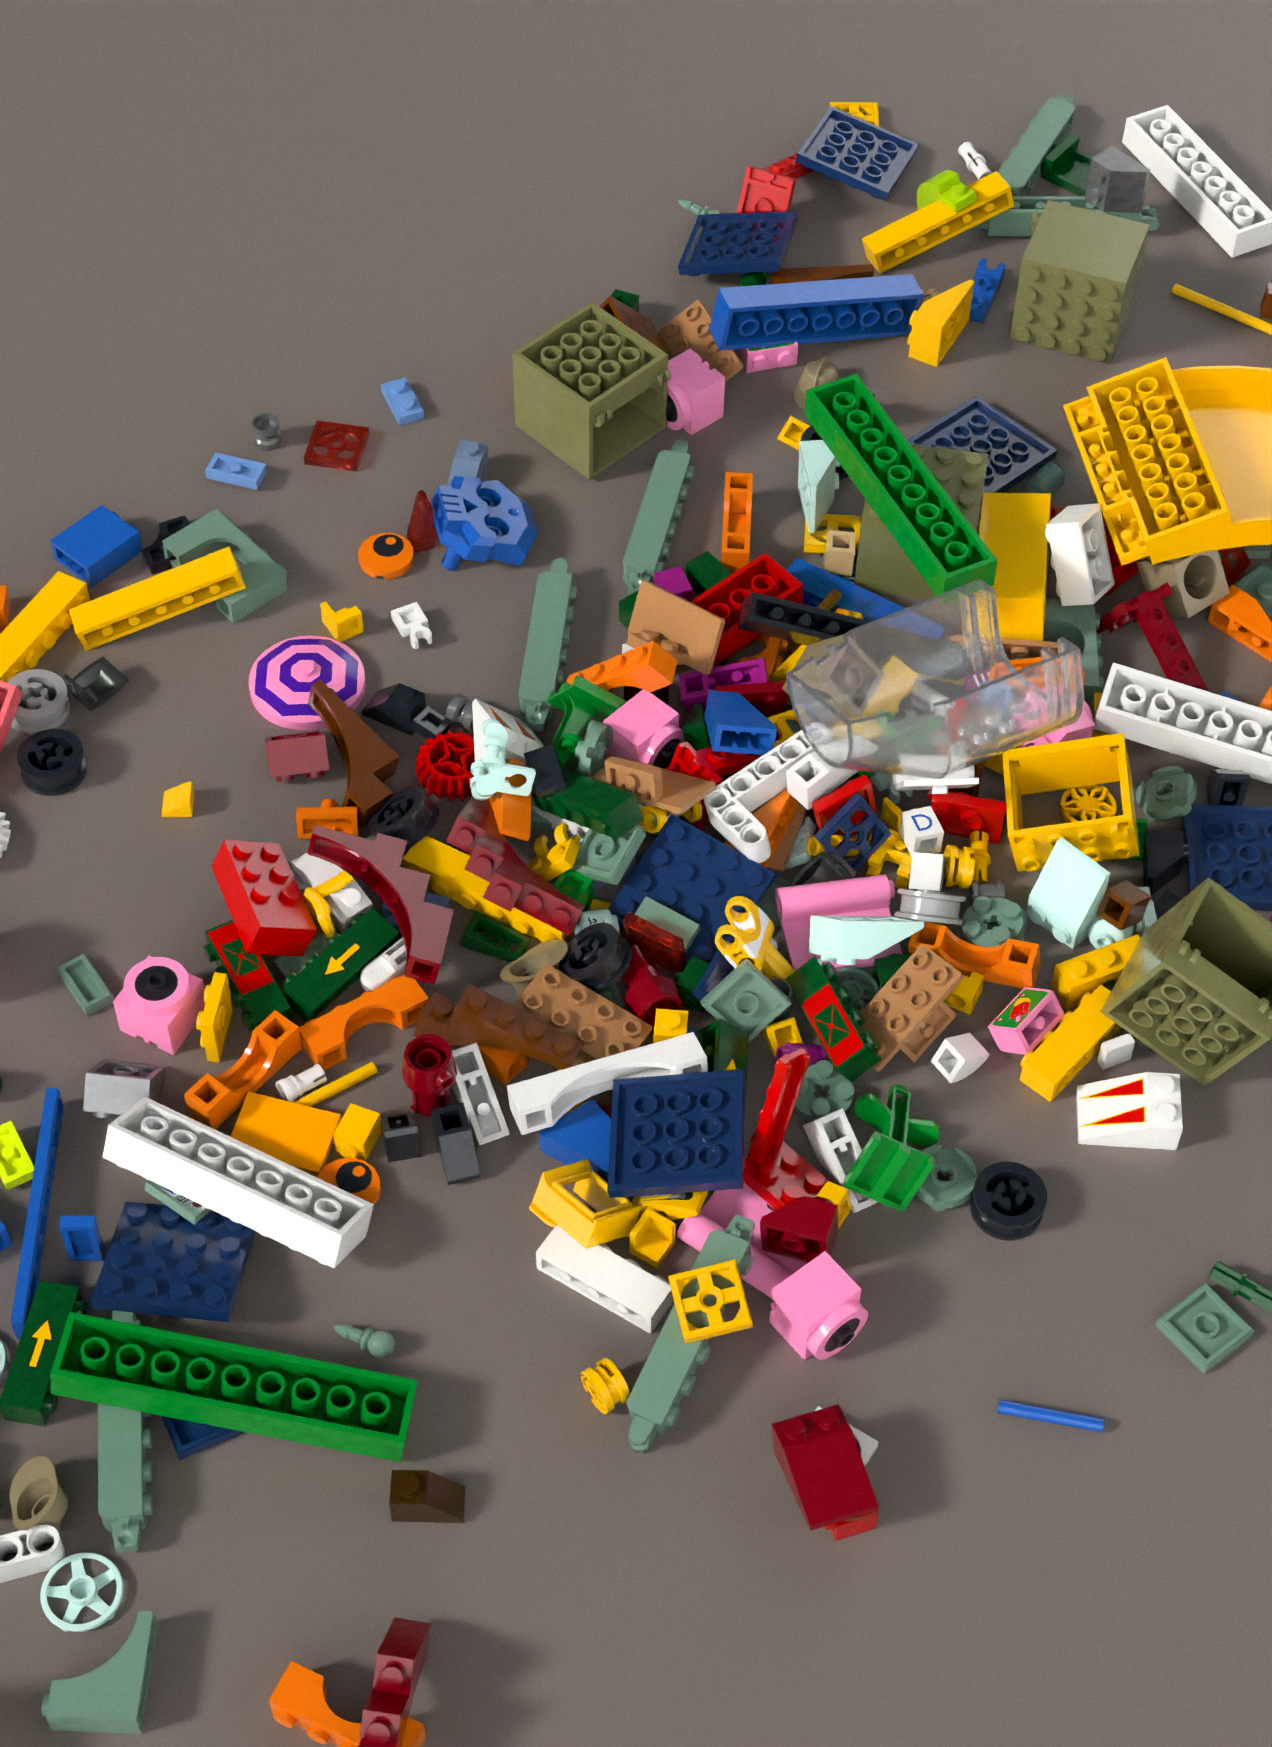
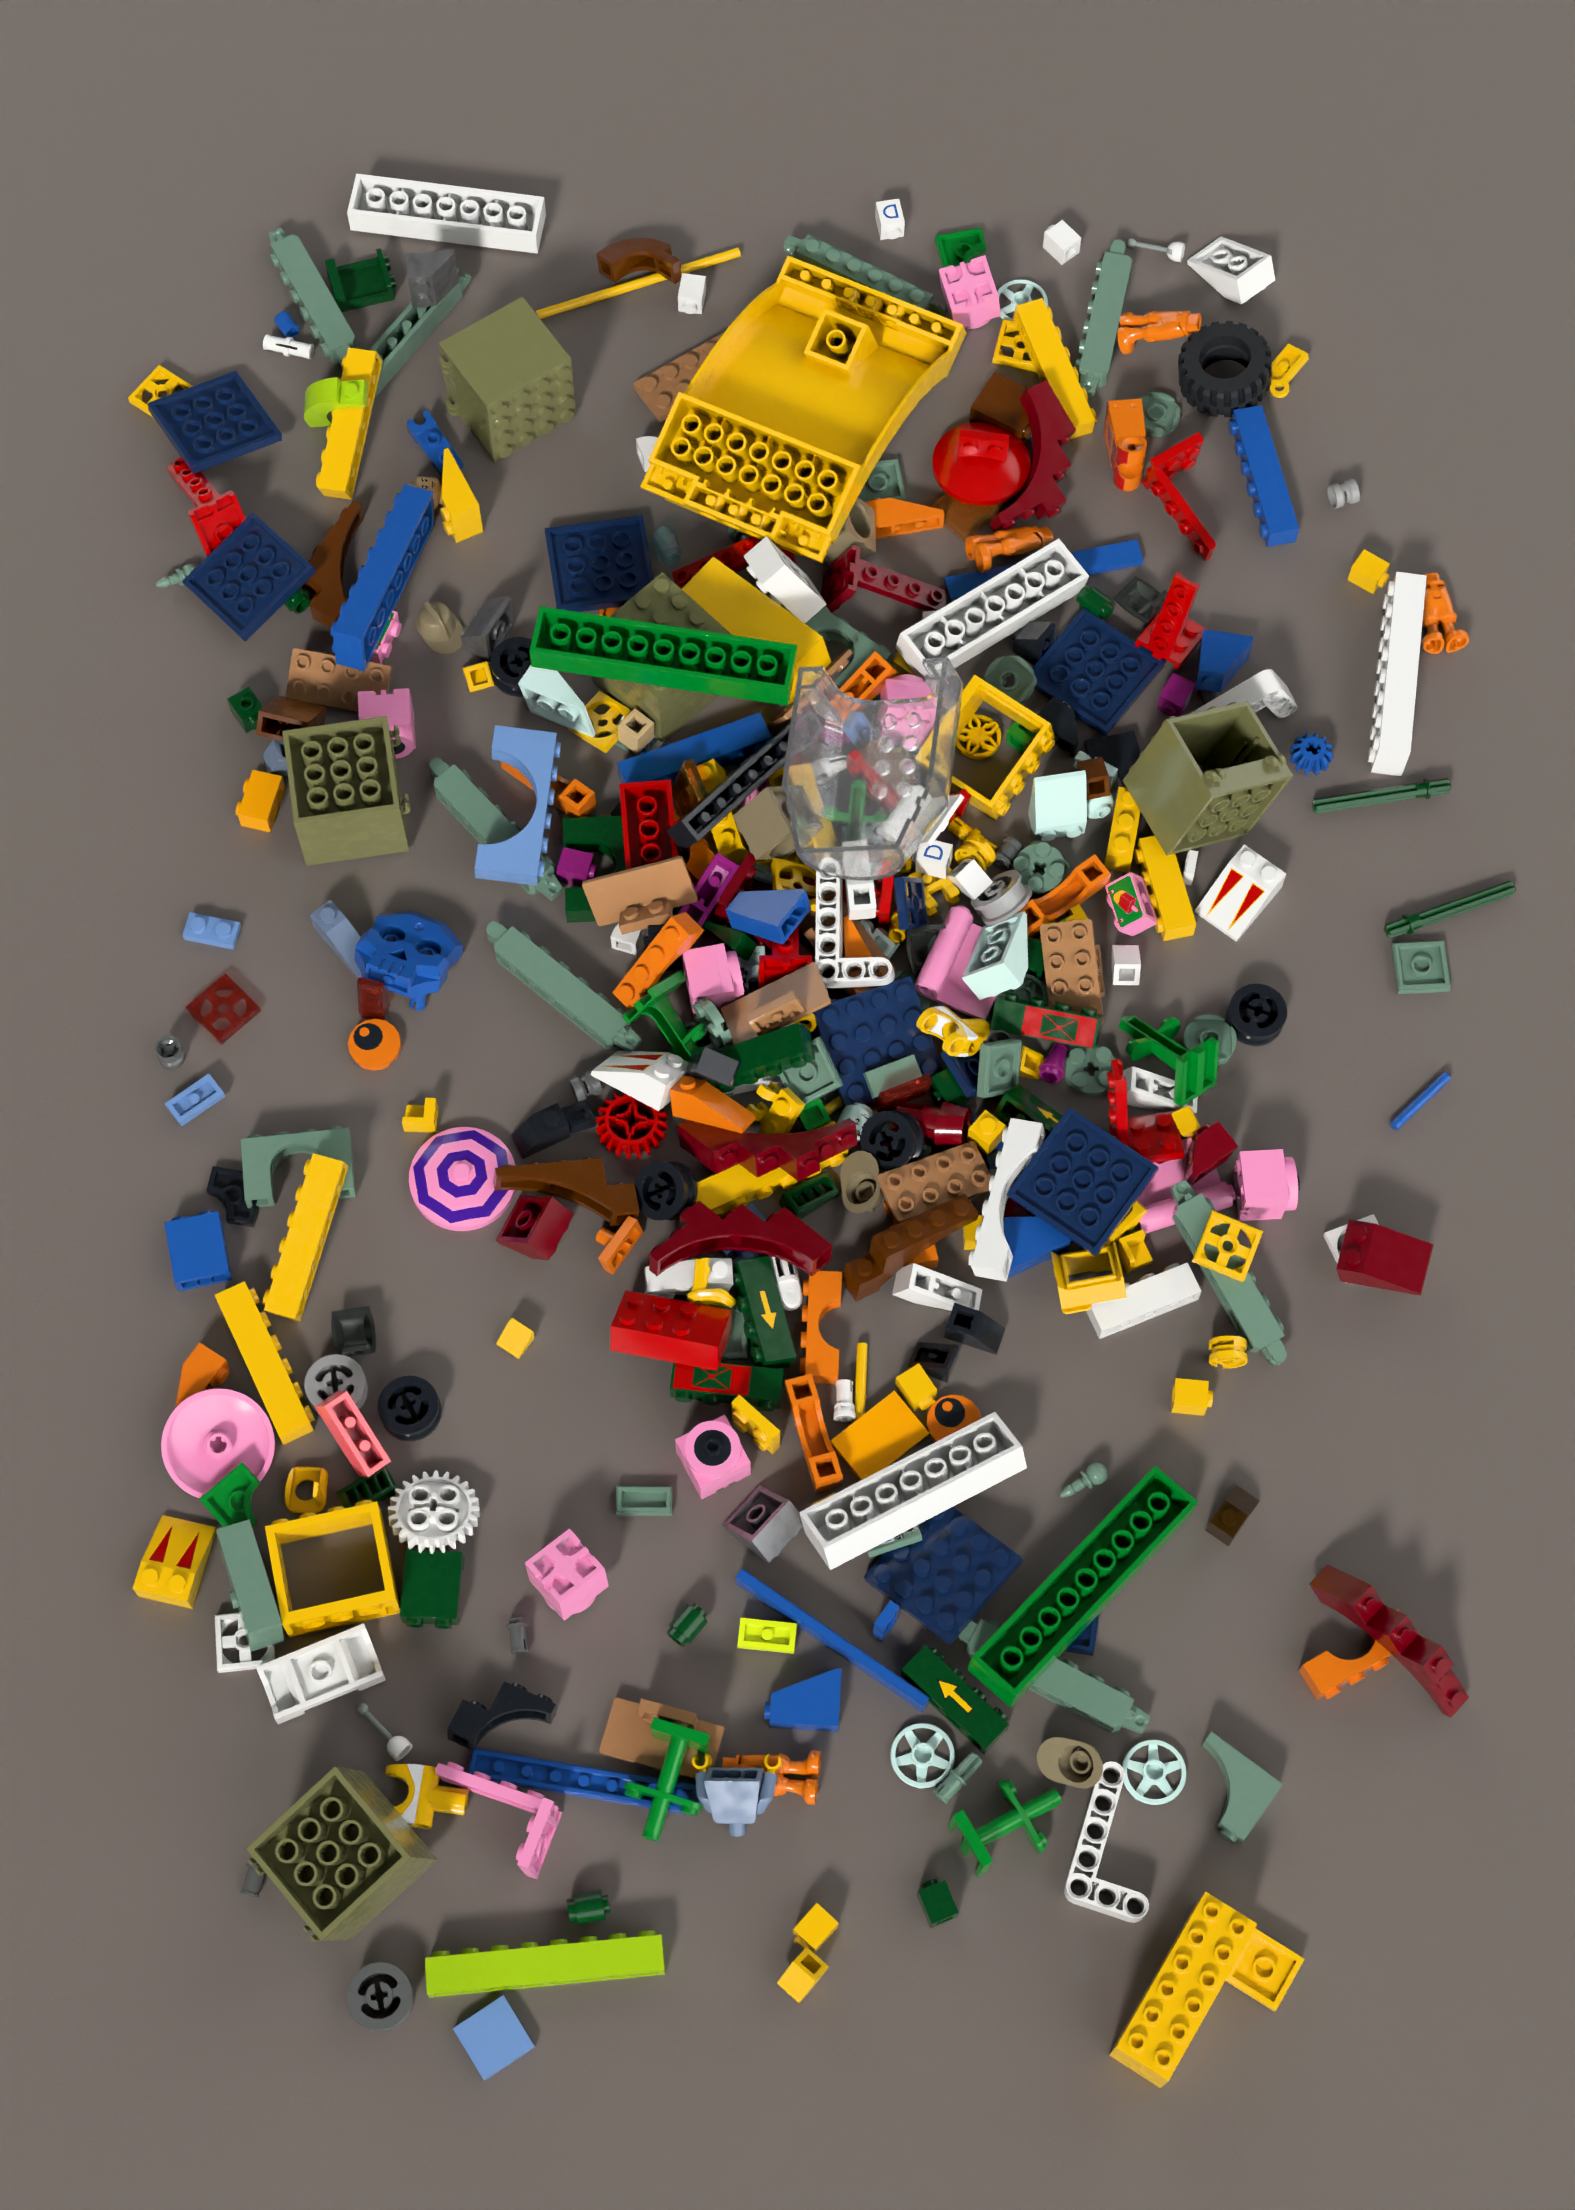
camera: 55 degrees left, 15 degrees up
white plate [391,602,432,649] -> none
dark red piece [402,1034,457,1117] -> none
light aqua piece [470,719,536,800] -> none
none -> blue hinge [274,311,300,338]
none -> medium blue arch [475,725,561,886]
none -> yellow brick [1171,1378,1213,1416]

